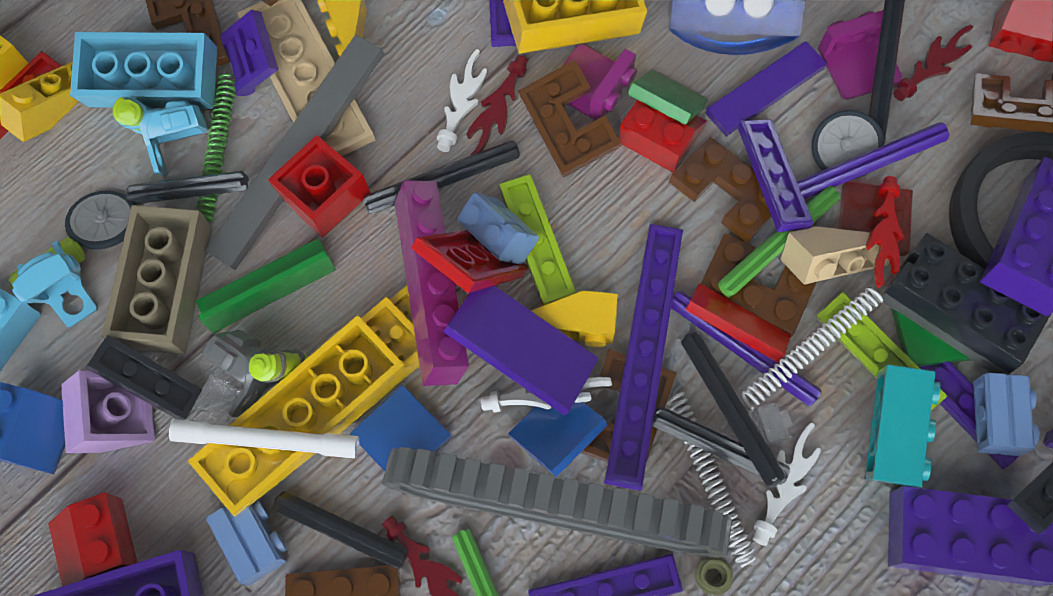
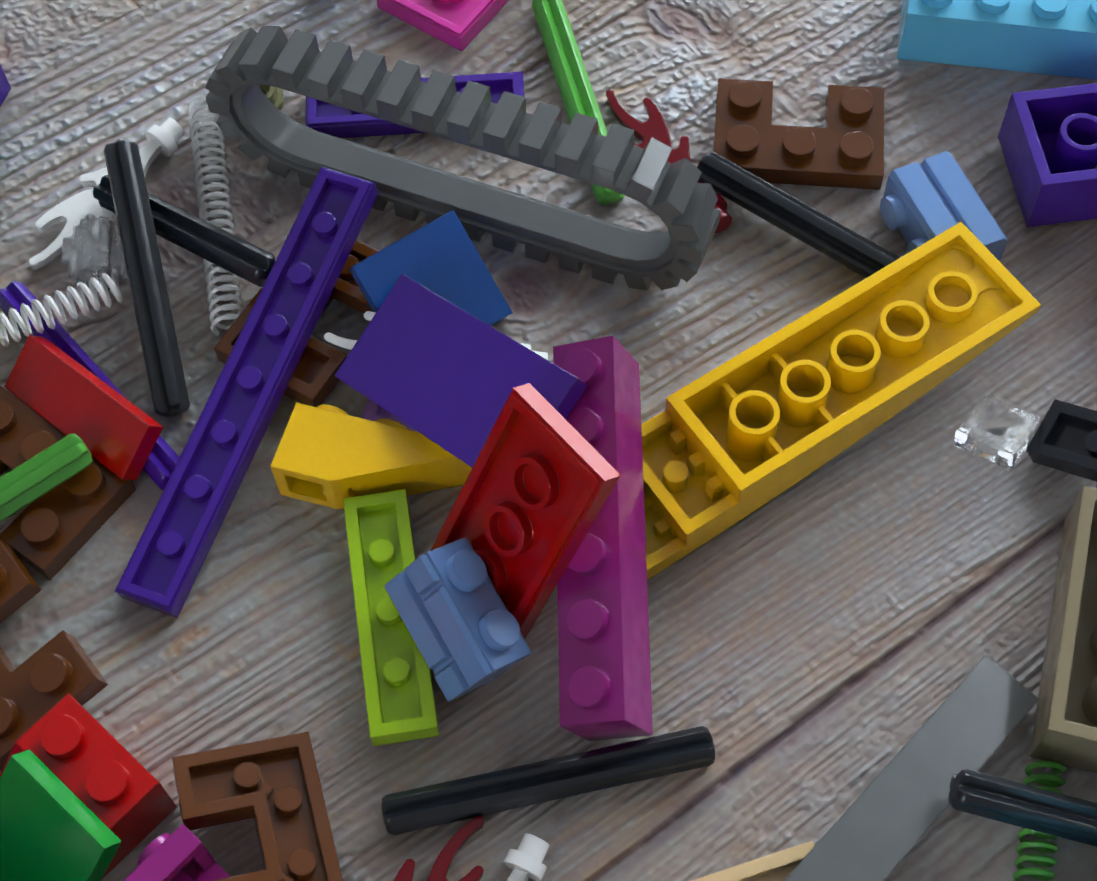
camera: 170 degrees left, 10 degrees down
white piece [169,419,359,459] -> none
green panel [195,238,336,333] -> none
dark grey piece [202,330,308,418] -> none
red slope [267,135,370,238] -> none
blue tile [350,385,452,471] -> none

